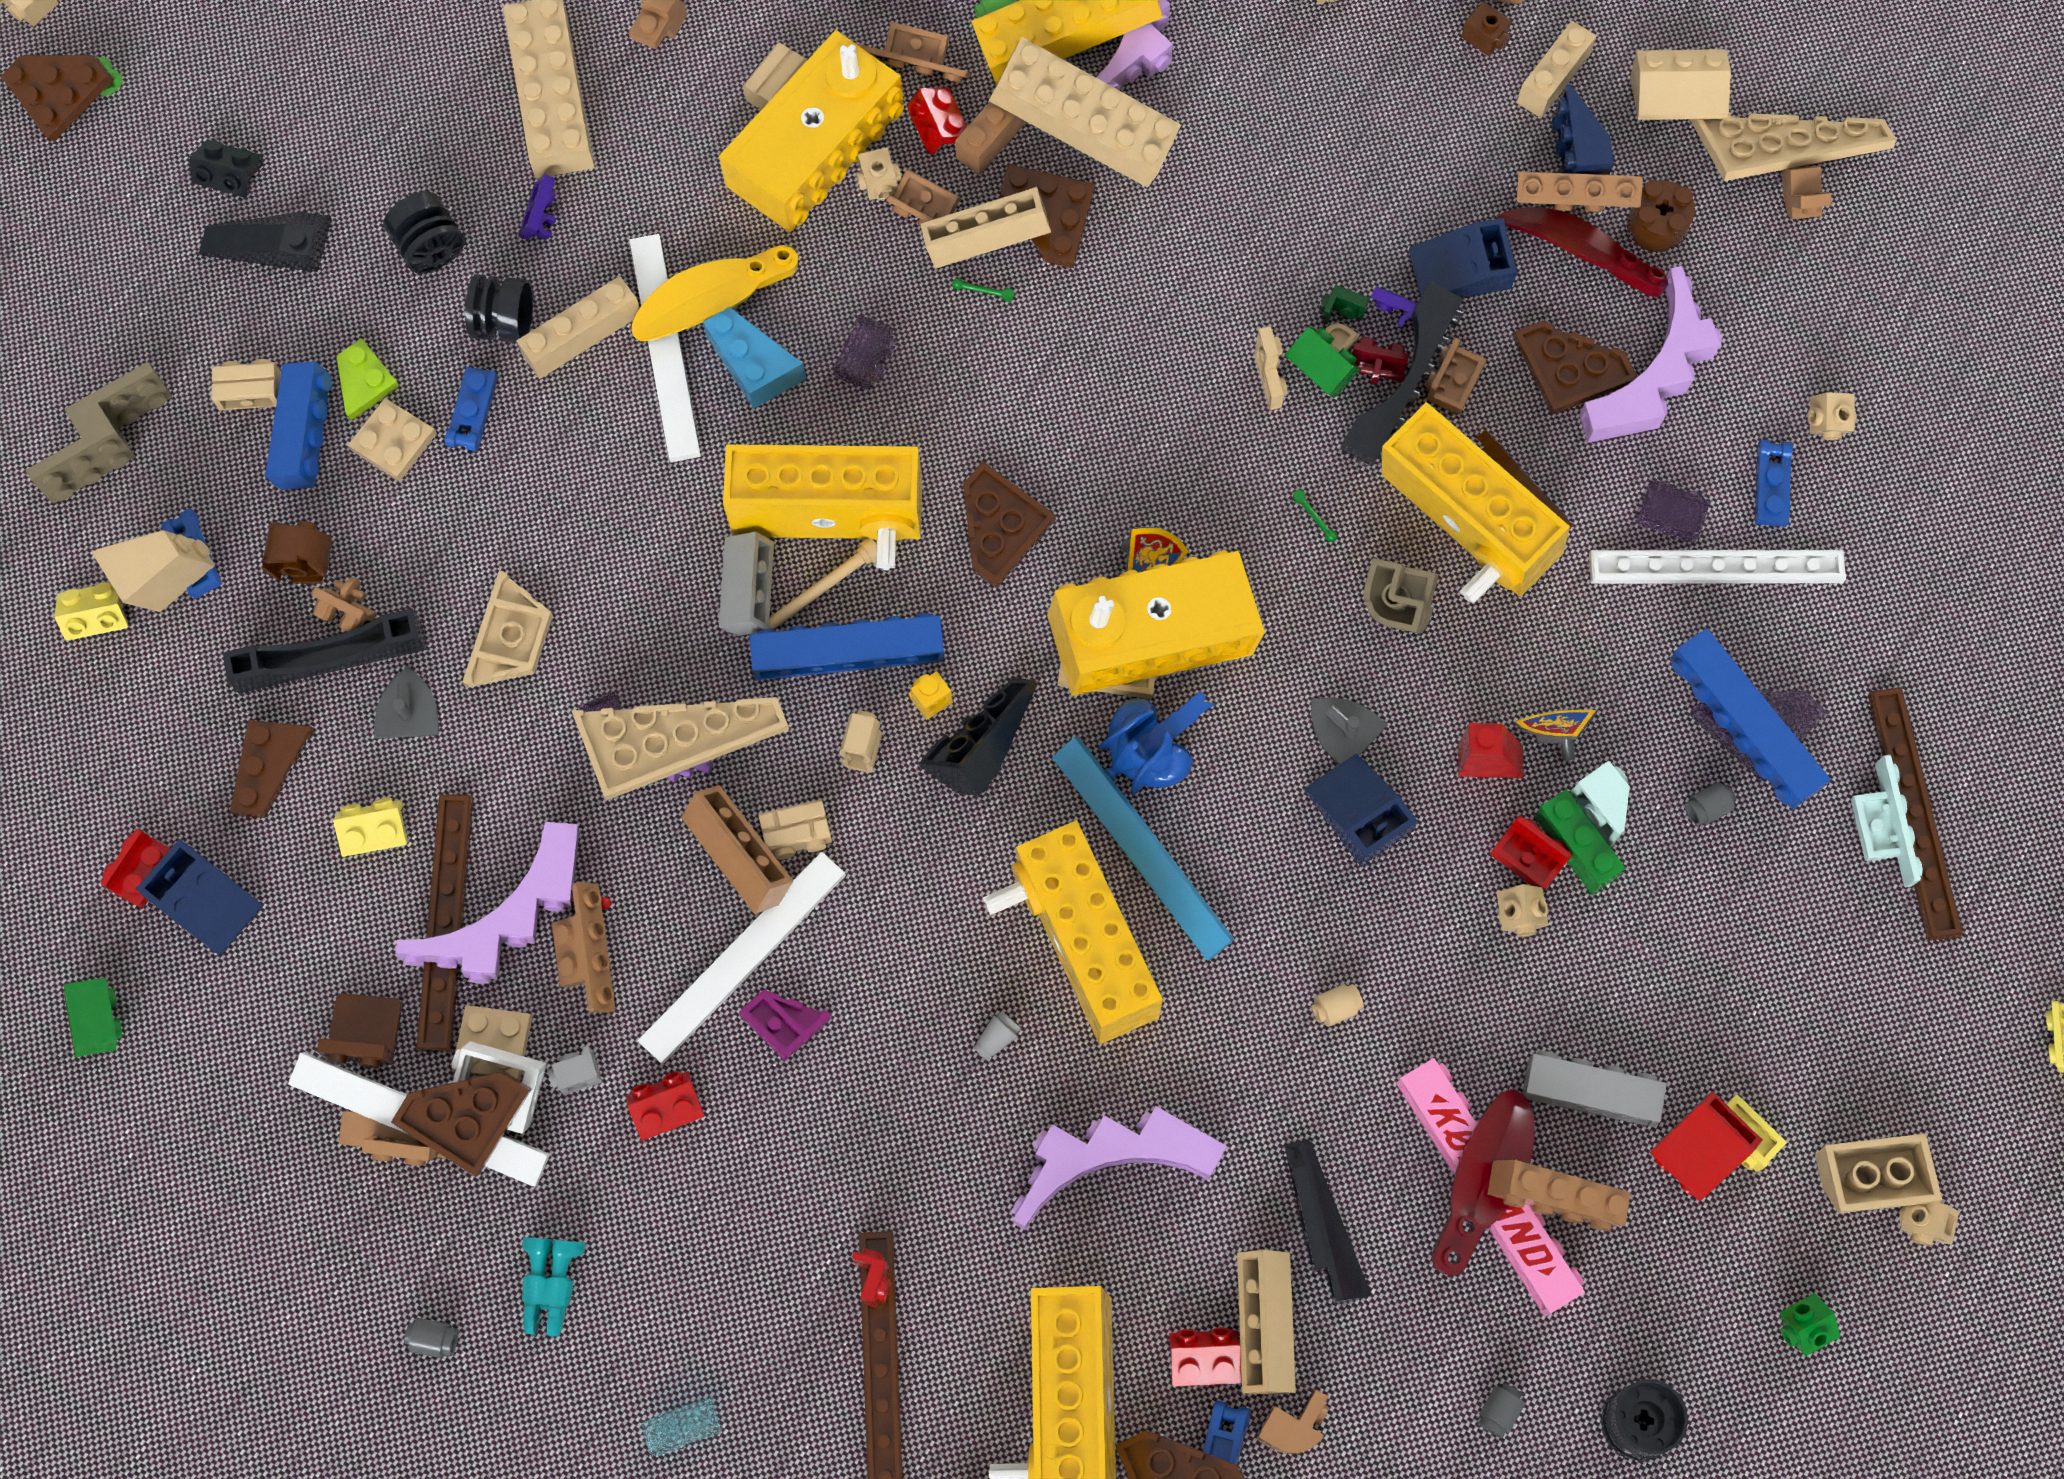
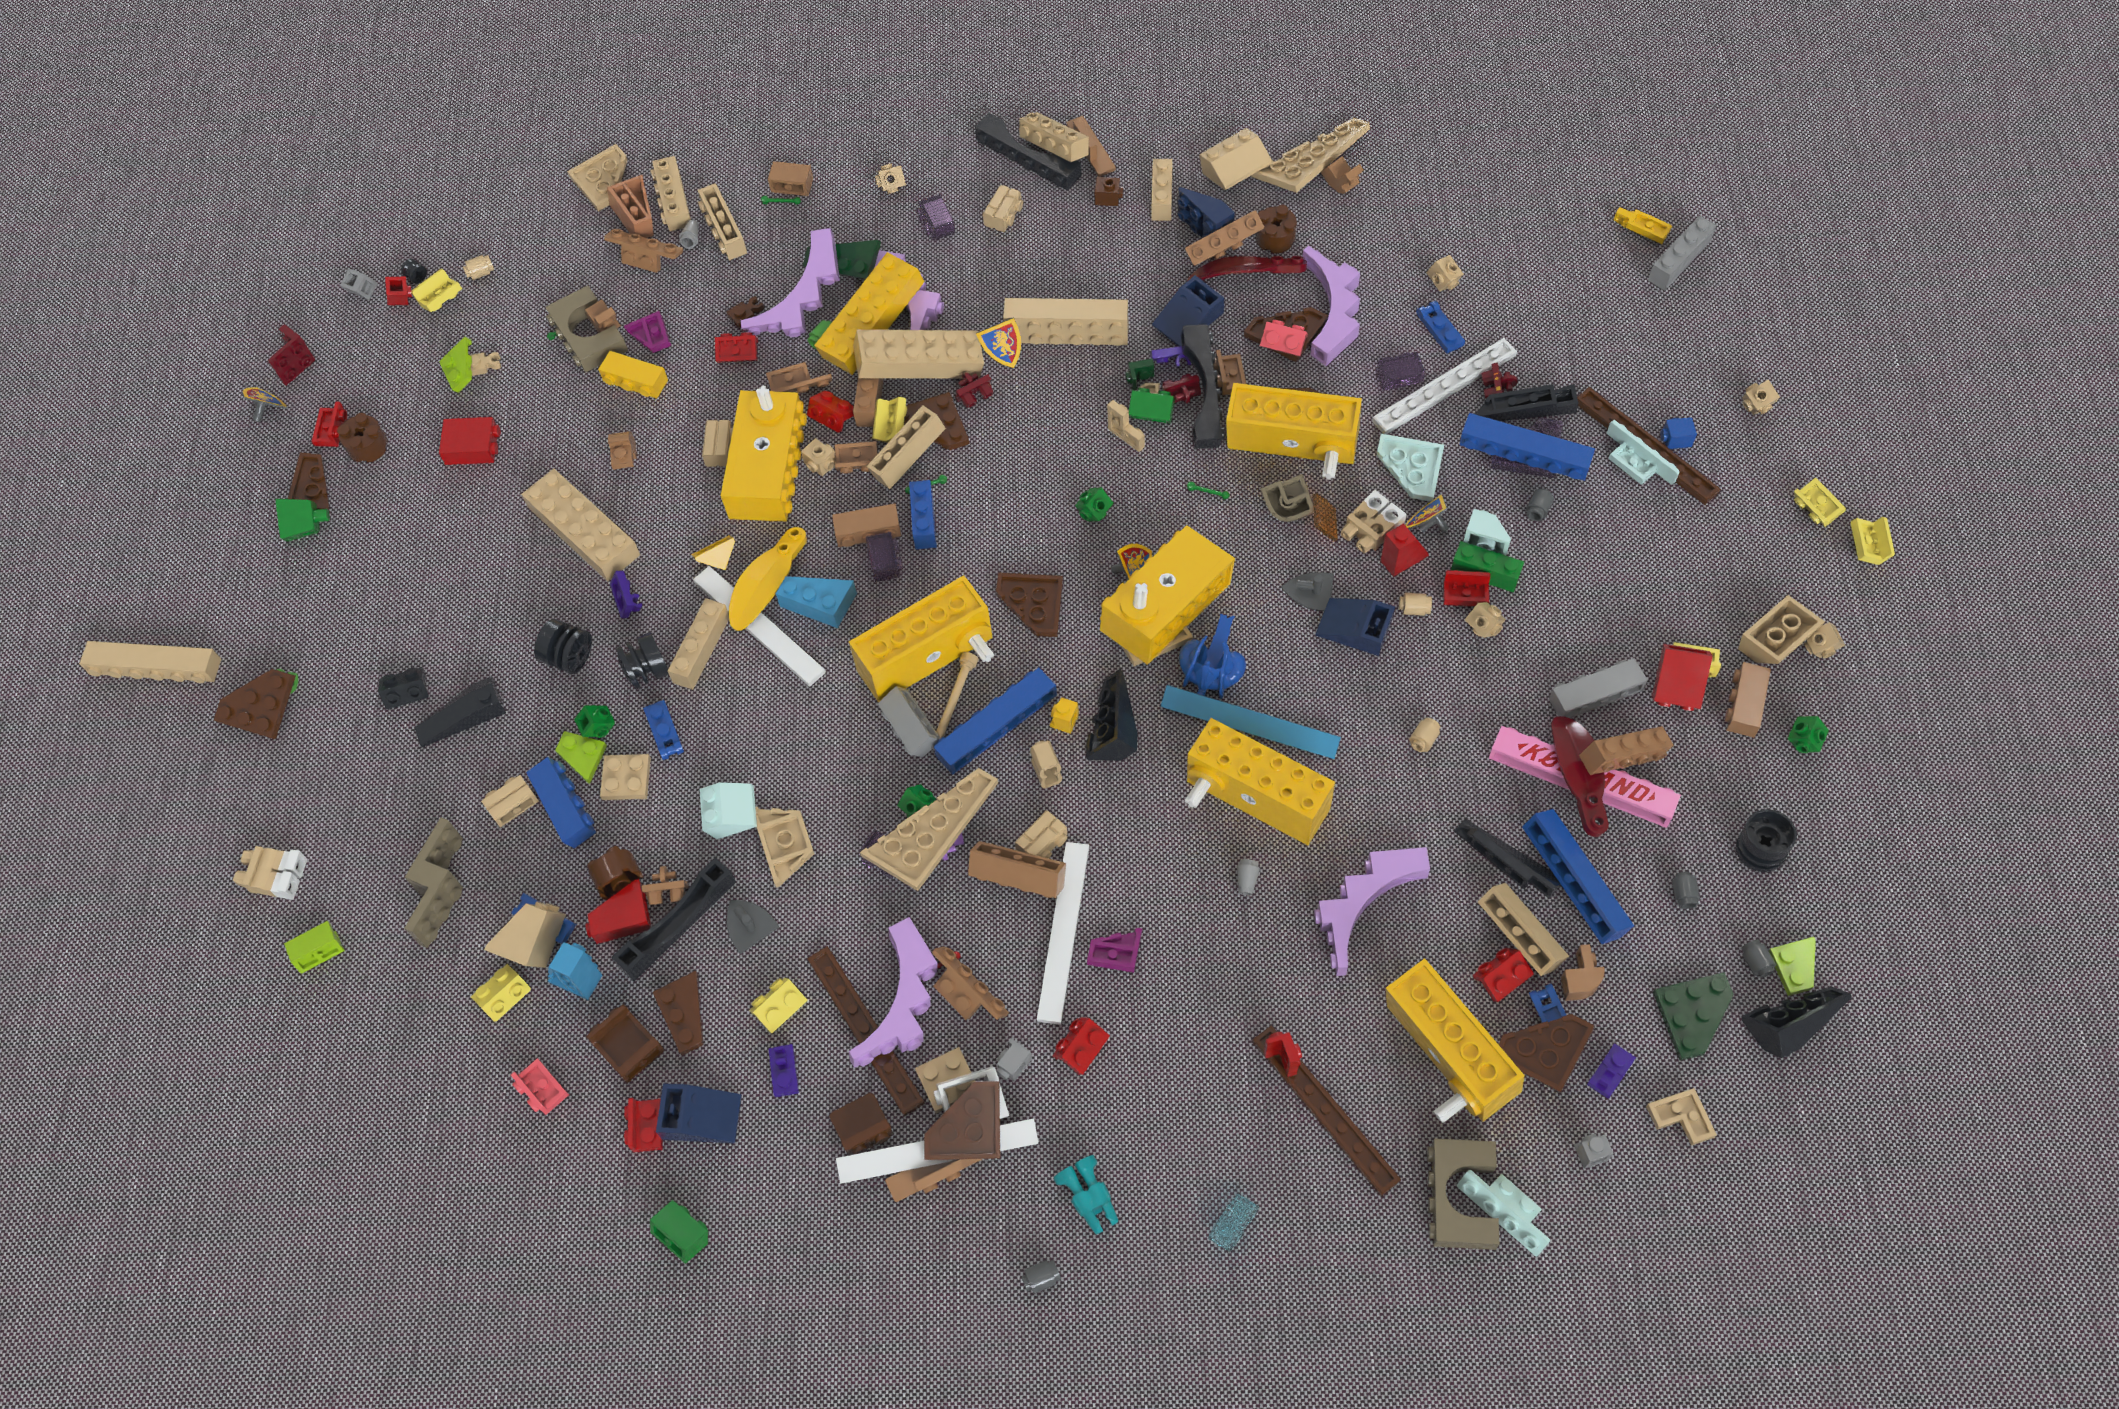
camera: 30 degrees left, 10 degrees down
none -> coral bracket [511,1058,569,1115]
none -> dark azure wedge [548,942,603,1000]
none -> green brick [574,705,615,738]
none -> red slope [585,879,652,944]
none -> reddish brown panel [586,1004,665,1084]
none -> yellow slope [691,535,735,570]
none -> light aqua slope [700,782,757,839]
none -> dark purple plate [768,1044,799,1098]
none -> medium nougat brick [832,504,901,547]
none -> light yellow bracket [872,397,907,443]
none -> green brick [897,784,937,818]
none -> blue brick [909,480,937,550]
none -> dark red hips [955,372,993,409]
none -> shield [976,317,1021,368]
none -> tan brick [1003,298,1129,346]
none -> green brick [1075,487,1114,521]
none -> coral bracket [1260,320,1308,357]
none -> clear orange piece [1313,493,1338,541]
none -> tan hips [1341,490,1406,553]
none -> light aqua plate [1376,434,1444,502]
none -> tan brick [1399,592,1432,616]
none -> black wedge [1475,384,1578,421]
none -> dark red hips [1482,362,1518,398]
none -> blue brick [1522,809,1634,944]
none -> blue brick [1660,417,1697,449]
none -> medium nougat brick [1724,662,1771,738]

